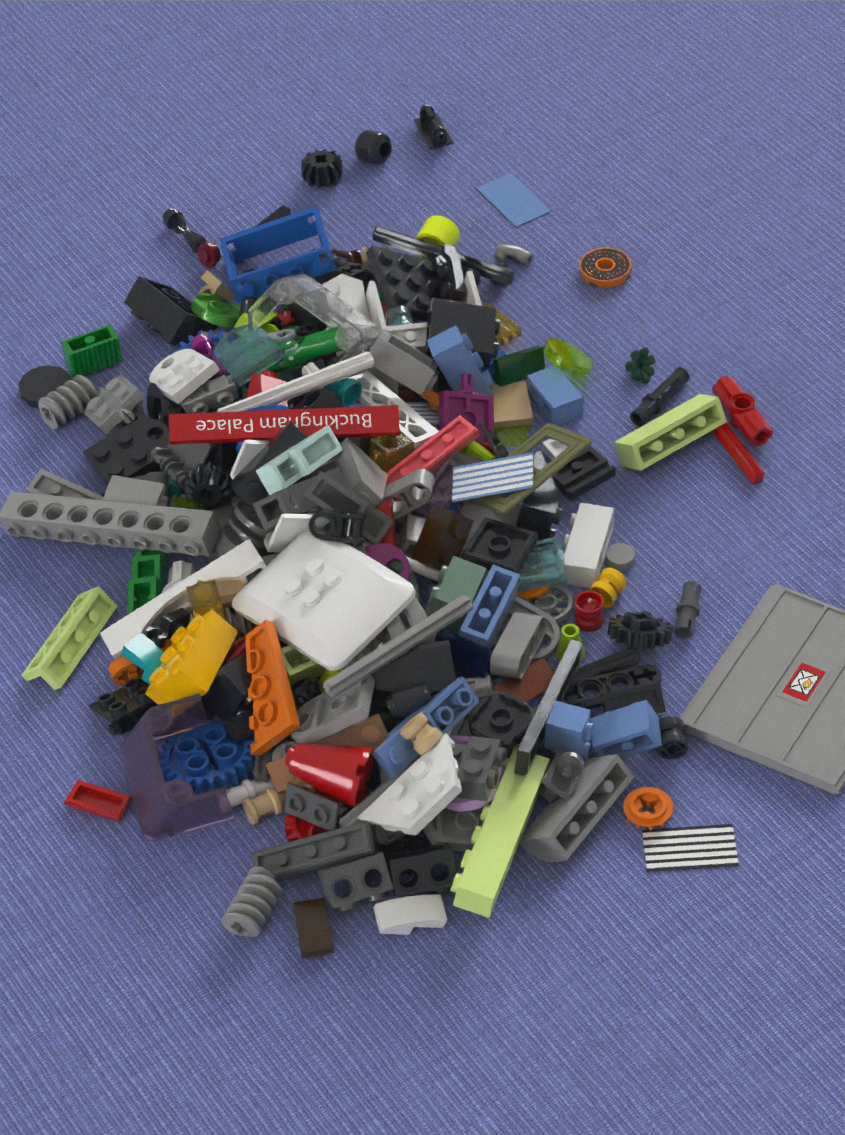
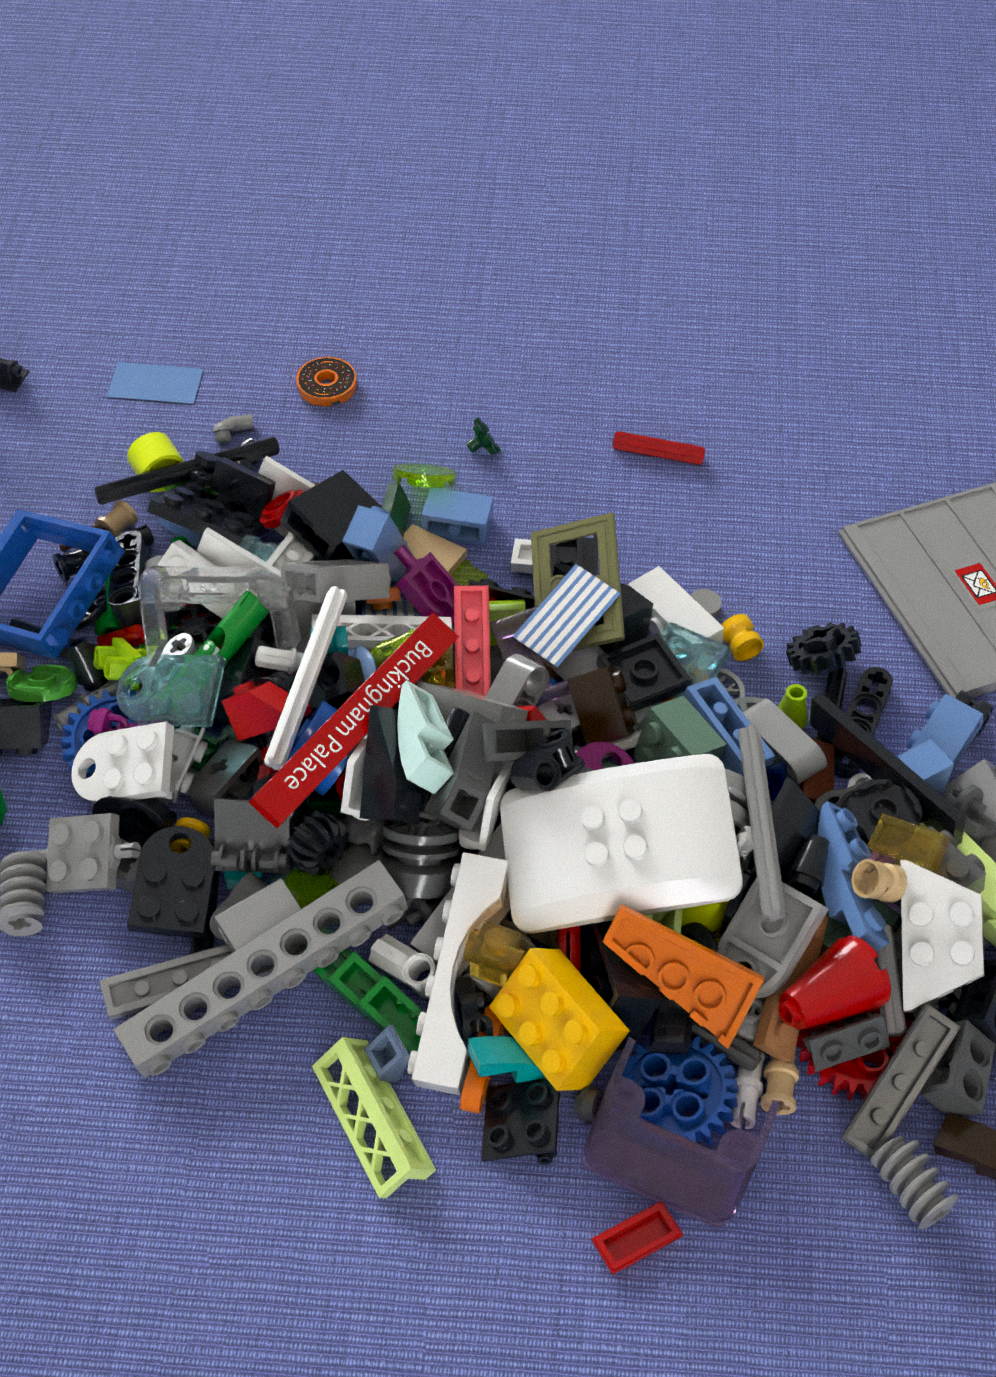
camera: 55 degrees left, 5 degrees up
red wheel [574,591,604,632] -> none
black hinge [578,682,666,723] -> none
yellowish green brick [614,394,727,471] -> none
black pin [630,367,690,426] -> none
dark grey pin [675,581,702,639] -> none
red piece [712,375,773,447] -> none
none -> sand blue slope [364,1025,410,1083]
none -> clear yellow tile [867,813,951,874]

